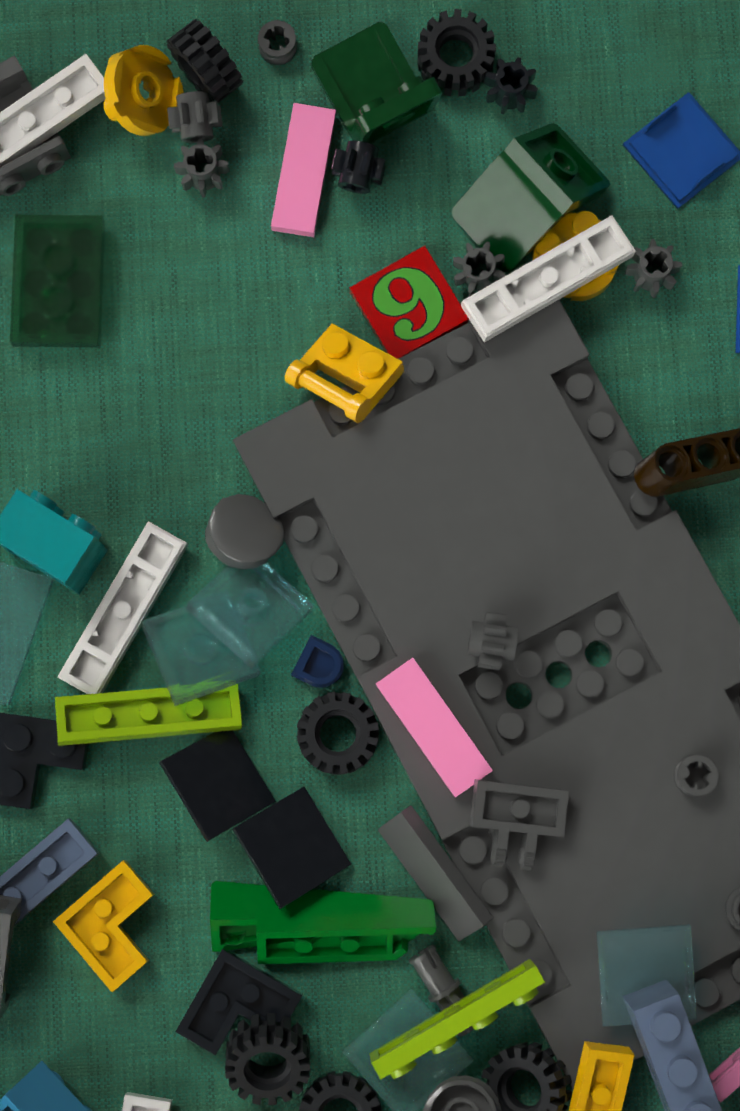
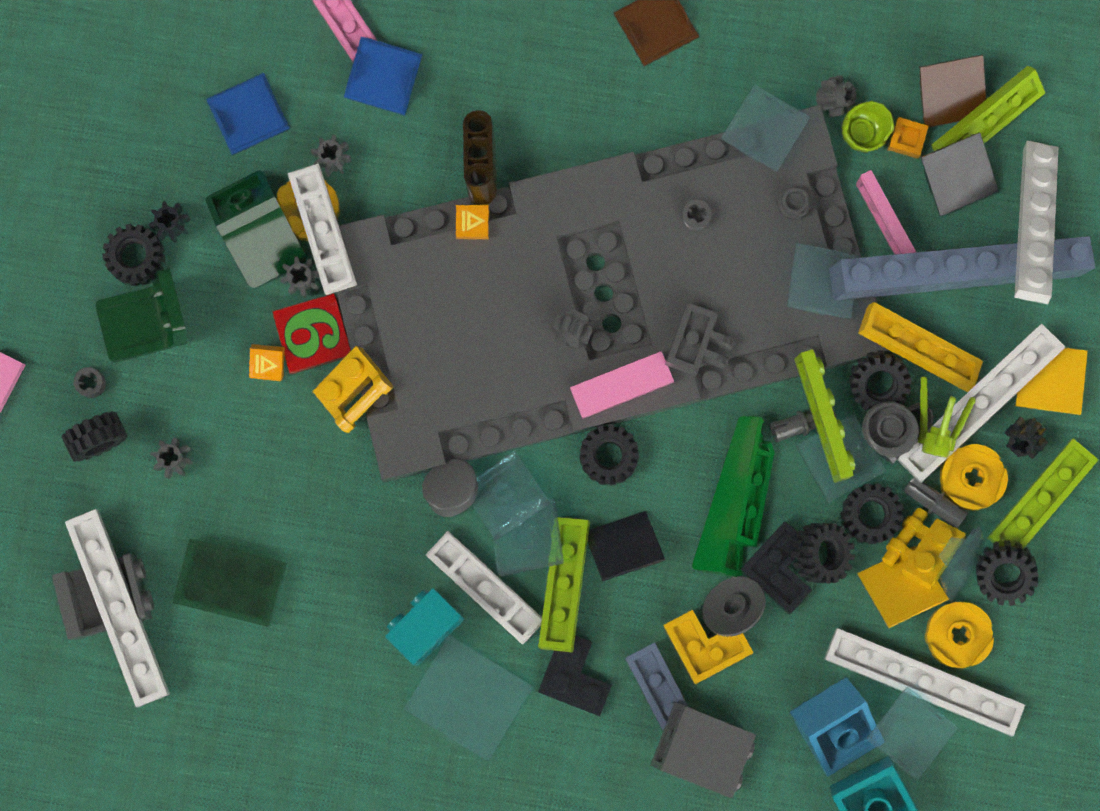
camera: 75 degrees left, 0 degrees up
yellow plate [104,45,184,136] -> none
dark grey gear [167,91,223,143] -> none
black piece [232,786,351,909] -> none
bright pink tile [271,103,336,237] -> none
dark blue tile [291,635,344,688] -> none
black gear [331,140,386,194] -> none
dark grey tile [377,805,493,941] -> none
none -> light orange tile [249,344,284,381]
none -> light orange tile [456,205,489,239]
none -> dark grey dish [702,577,766,637]

